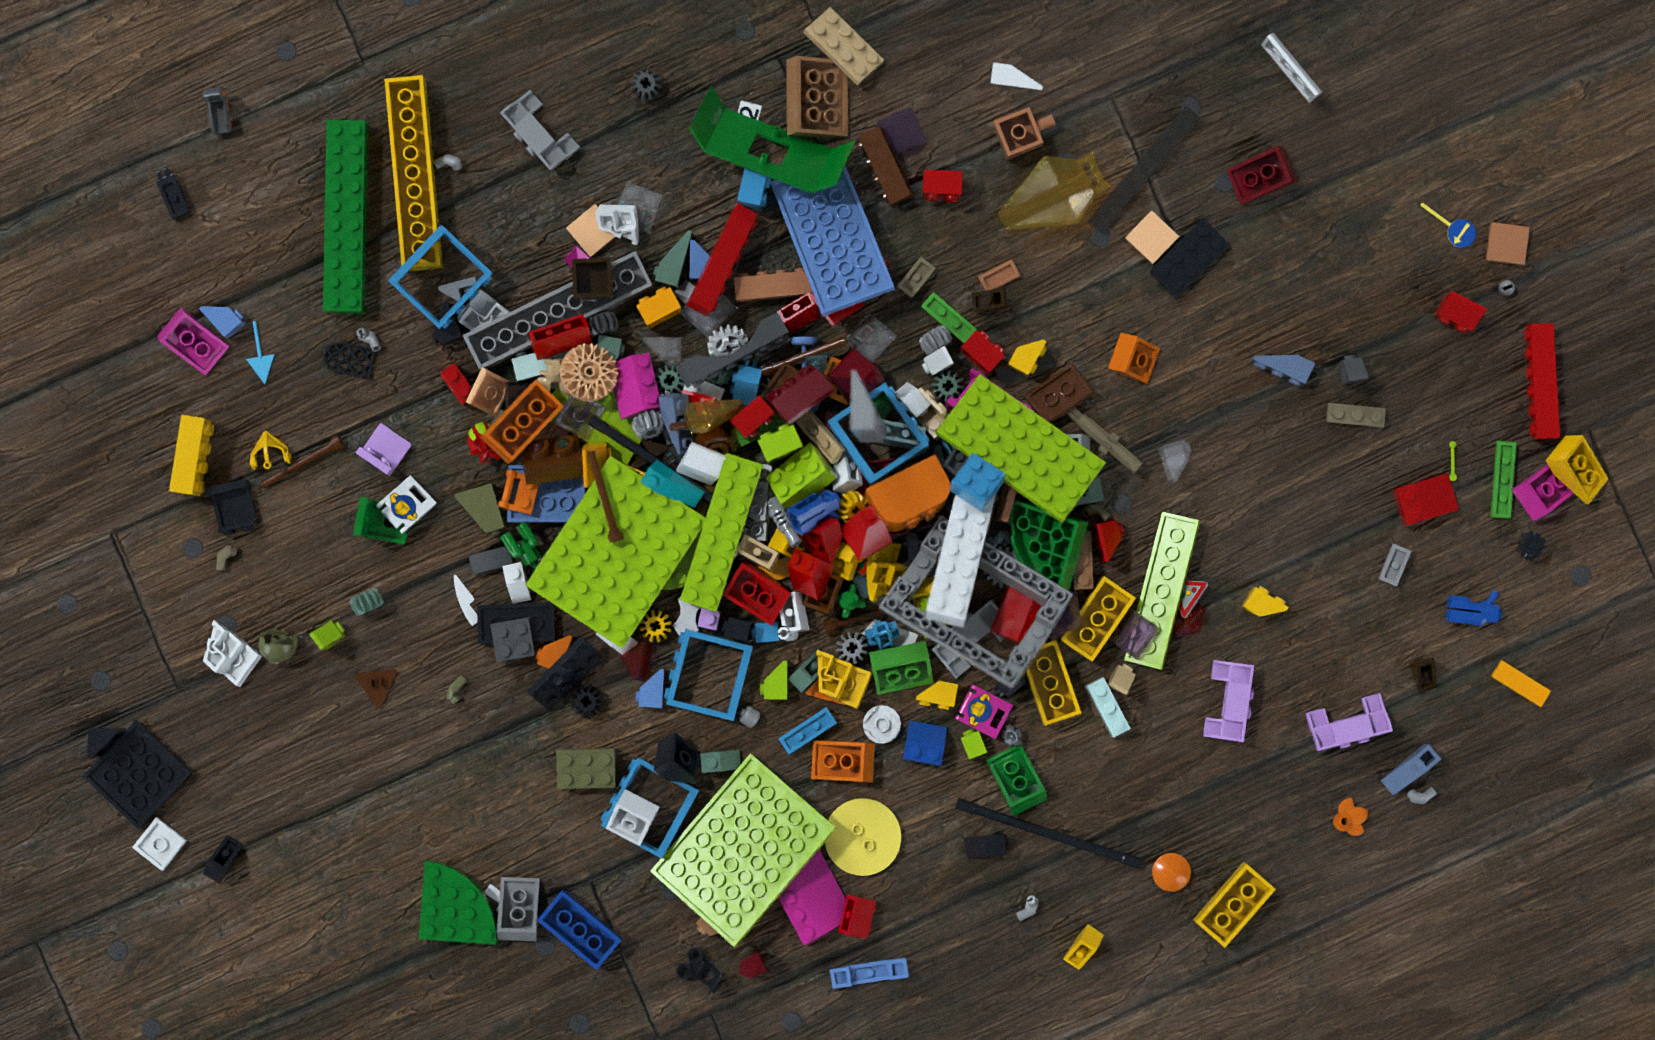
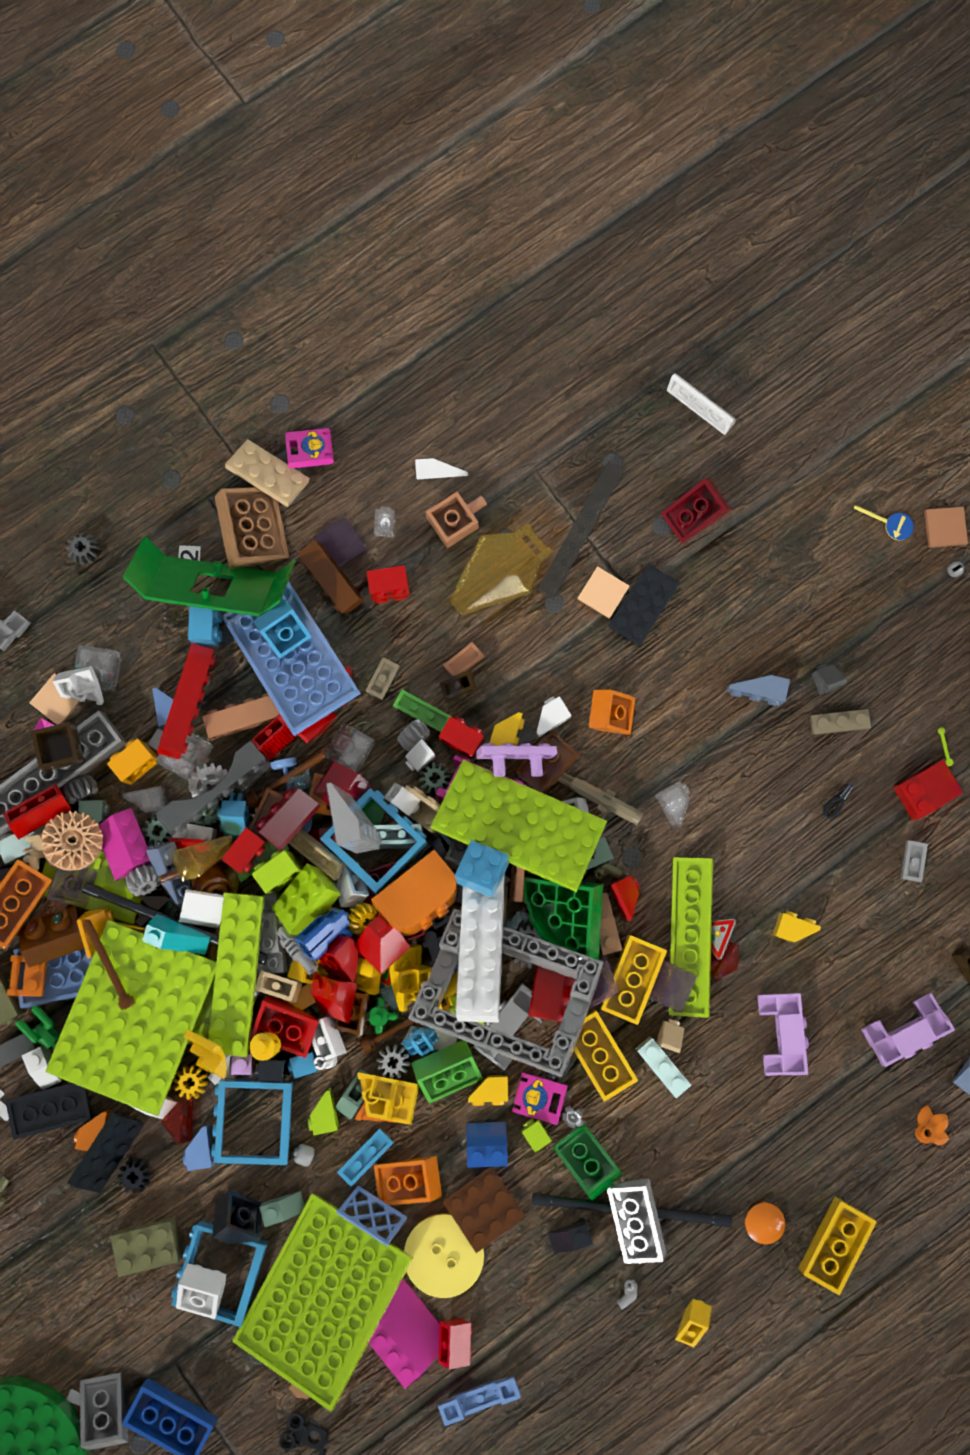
camera: 10 degrees left, 5 degrees down
dark grey plate [490,617,535,662] -> none
sand green slope [653,230,693,289] -> none
dark red brick [739,949,767,979] -> none
white tile [863,705,901,744] -> none
red slope [1434,291,1487,334] -> none
none -> yellow slope [183,1030,227,1079]
none -> yellow piece [250,1032,281,1061]
none -> dark azure brick [253,599,311,659]
none -> dark pink container [285,428,334,469]
none -> medium blue window [336,1186,407,1246]
none -> clear brick [374,507,395,537]
none -> reddish brown plate [442,1167,525,1253]
none -> lavender plate [476,743,557,777]
none -> white slope [536,696,571,738]
none -> light grey slope [607,1179,666,1263]
none -> black piece [823,783,855,819]

